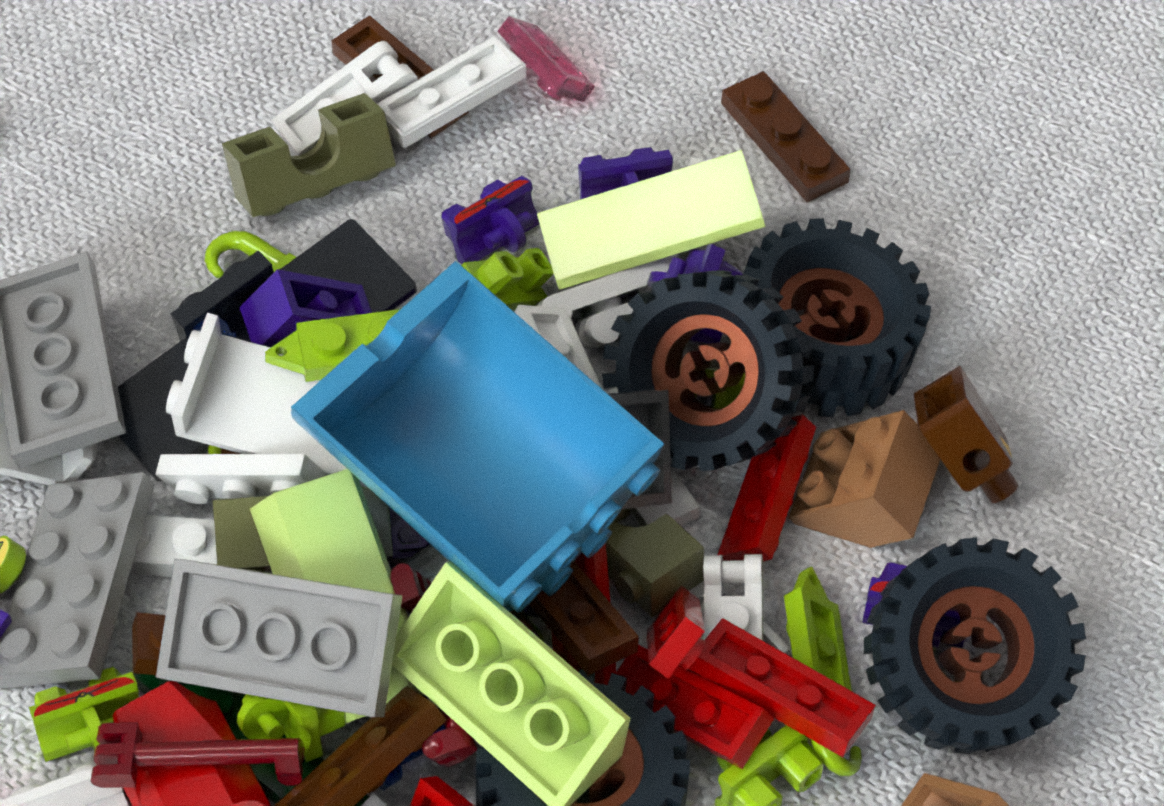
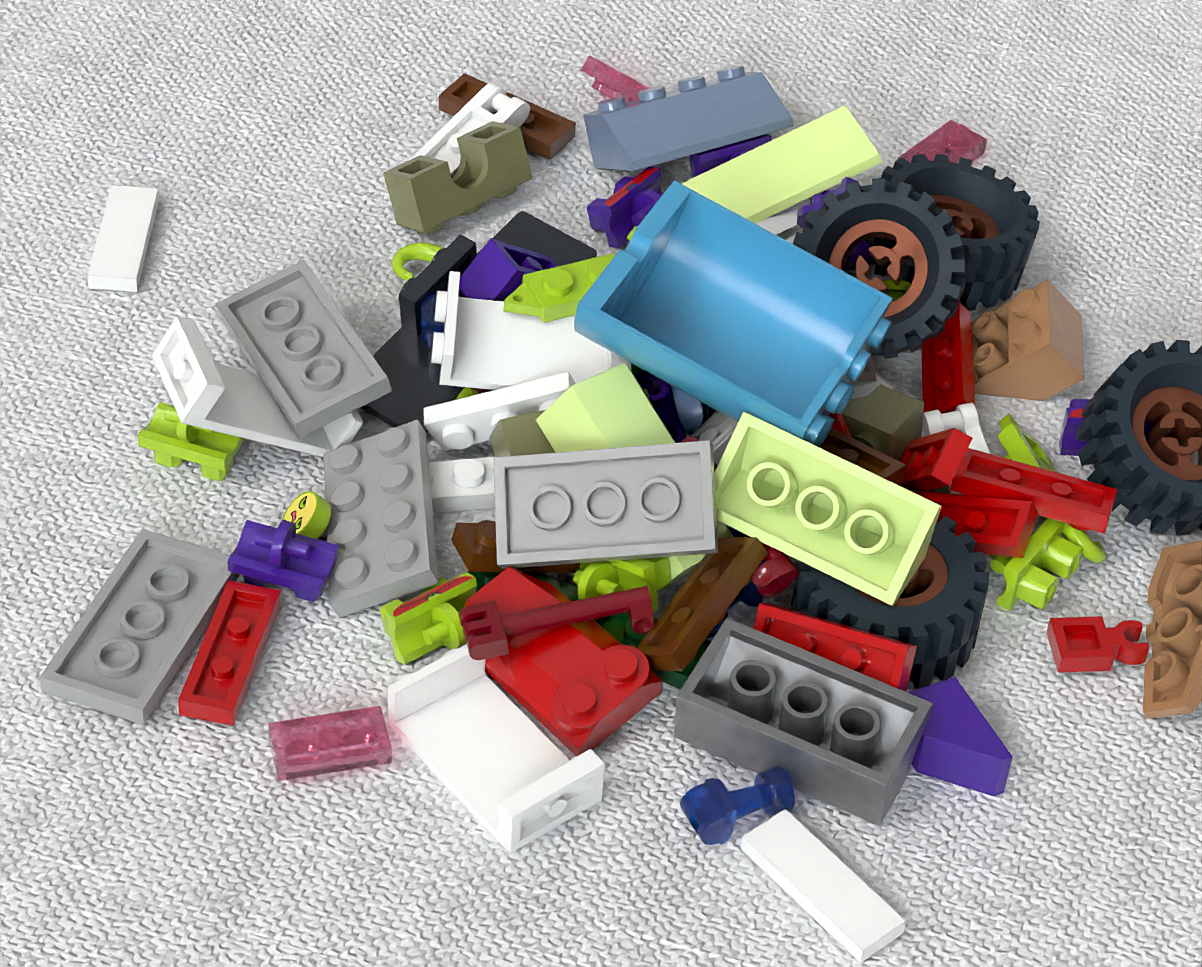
camera: 15 degrees left, 10 degrees down
white tile [377,35,526,148] -> none
reddish brown plate [721,71,851,202] -> none
reddish brown torso [914,365,1019,503] -> none
none -> sand blue slope [583,65,794,171]
none -> clear pink plate [897,120,987,163]

